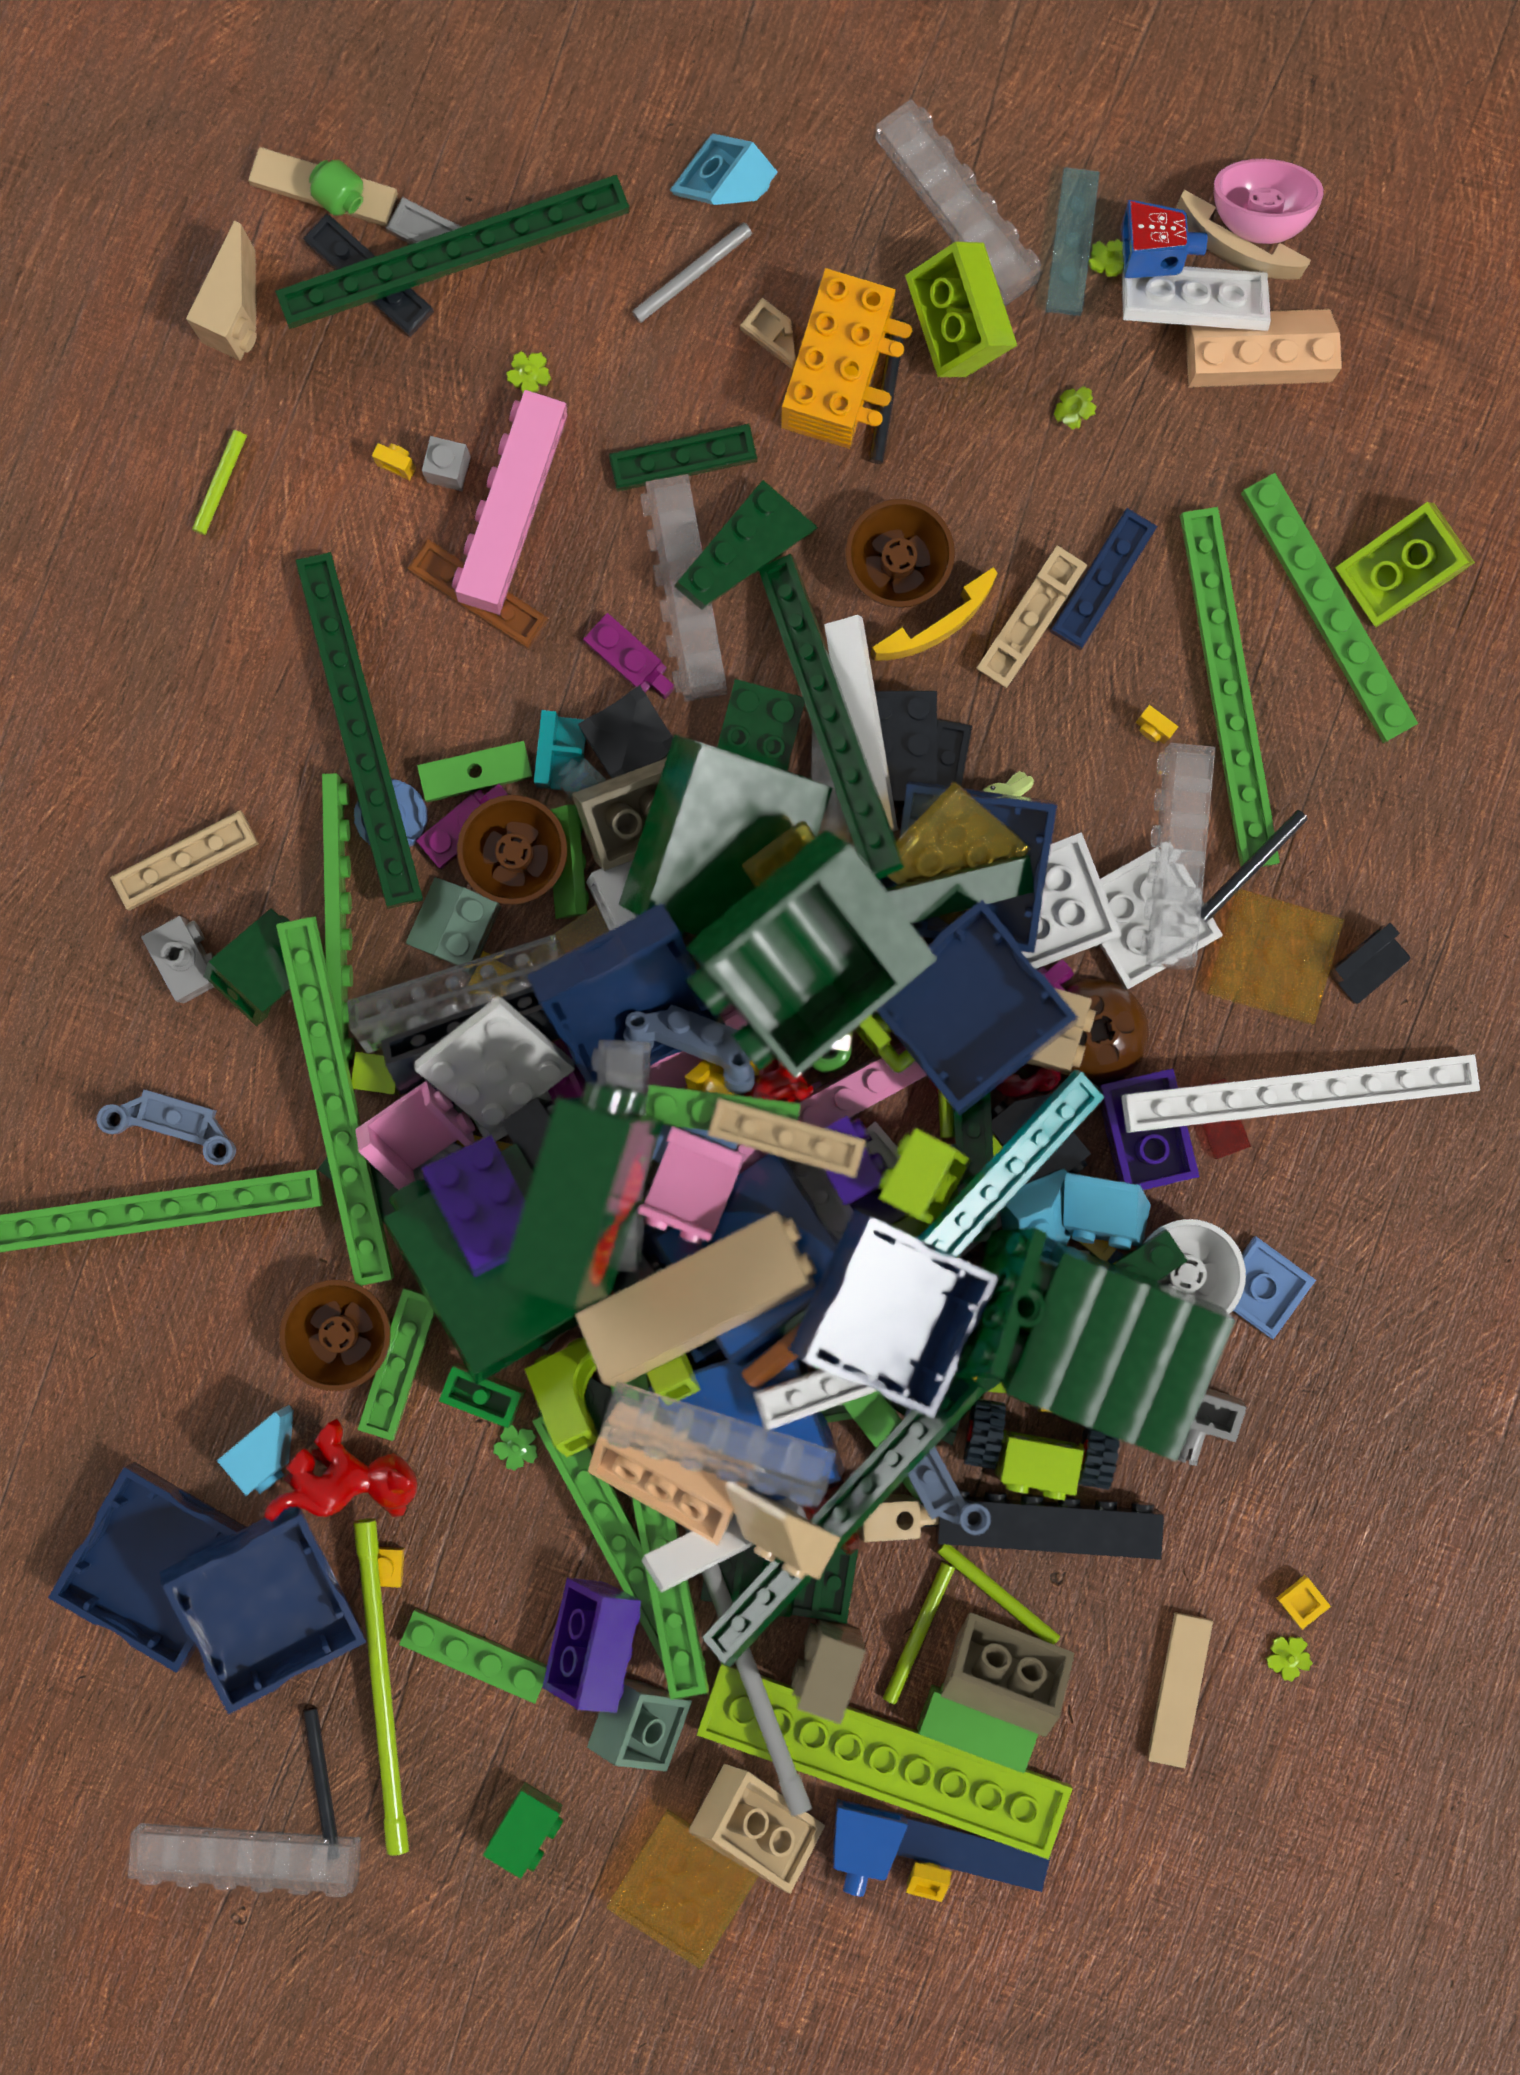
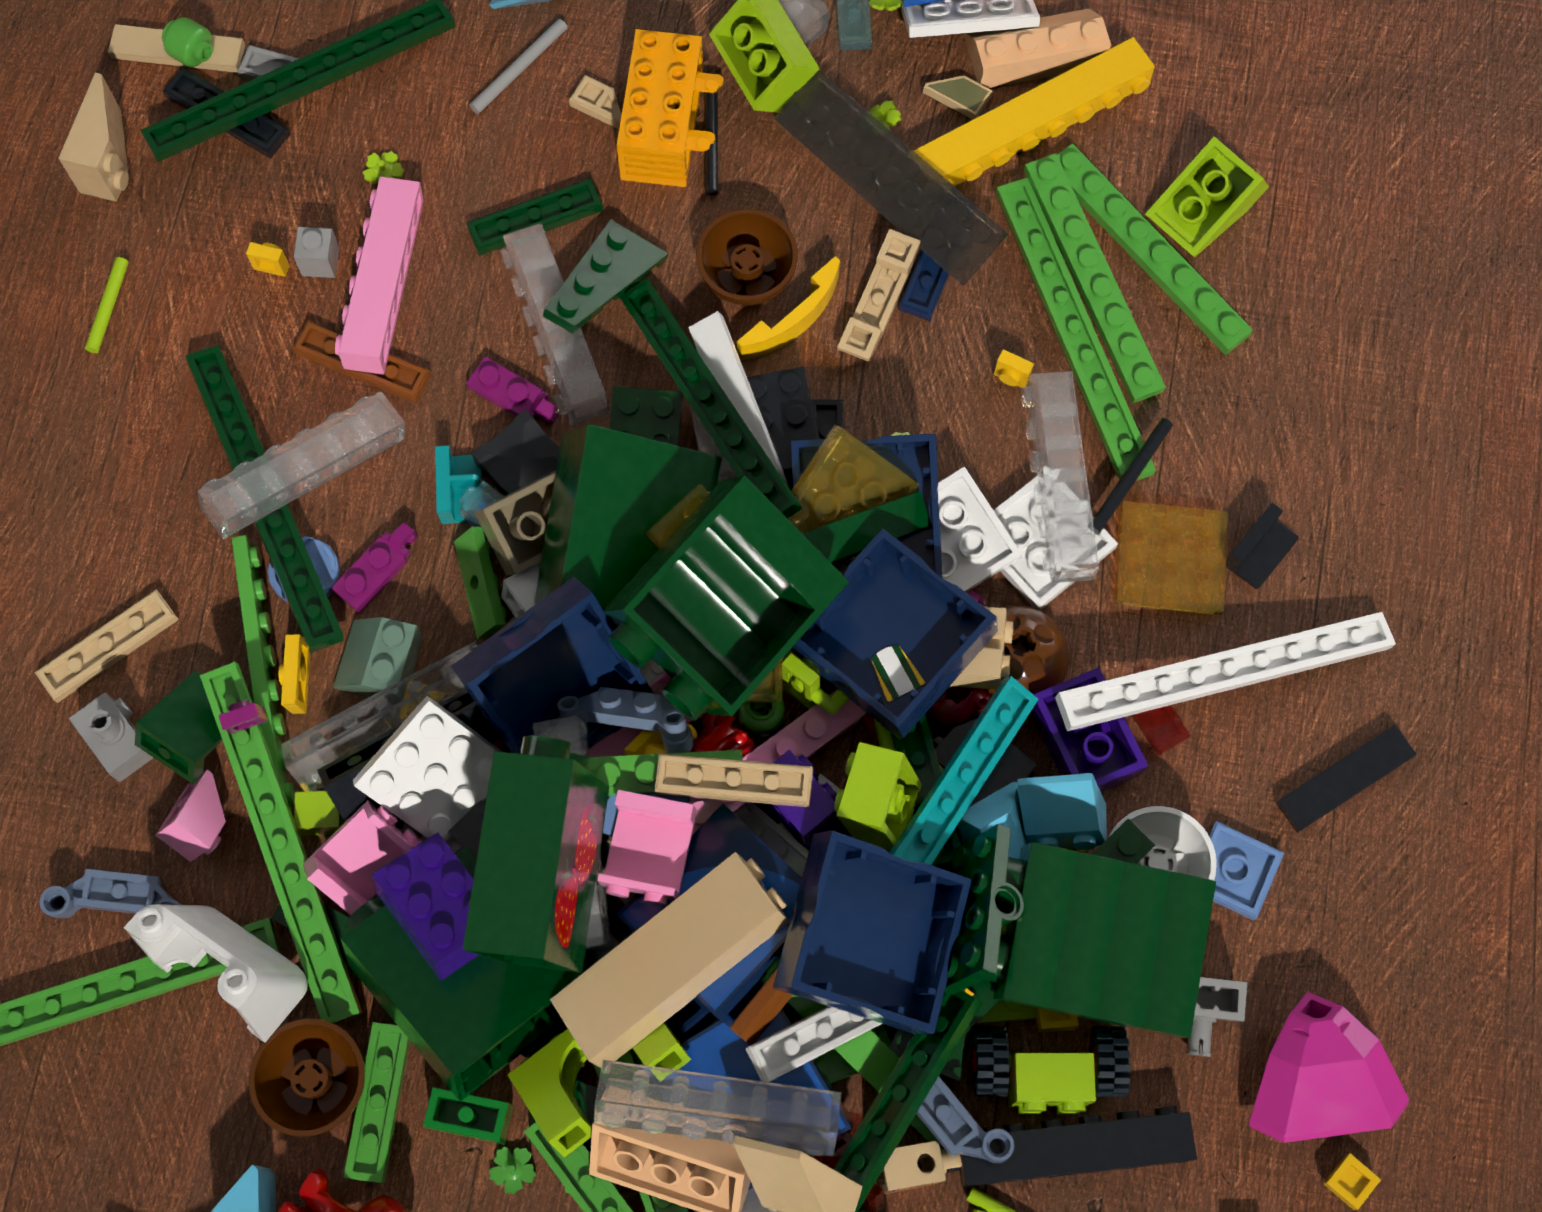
camera: 10 degrees left, 15 degrees down
bright green tile [417,741,533,802] -> none
reddish brown piece [457,795,567,905] -> none
none -> white windscreen [124,904,308,1043]
none -> bright pink slope [155,769,226,862]
none -> clear brick [197,391,405,539]
none -> magenta plate [218,700,268,734]
none -> yellow plate [279,634,310,714]
none -> clear smoke plate [774,69,1008,286]
none -> sticker [871,645,925,702]
none -> yellow brick [908,37,1155,200]
none -> tile [923,76,992,120]
none -> bright green plate [1024,153,1166,404]
none -> dark pink brick [1249,992,1409,1143]
none -> black tile [1276,725,1417,833]

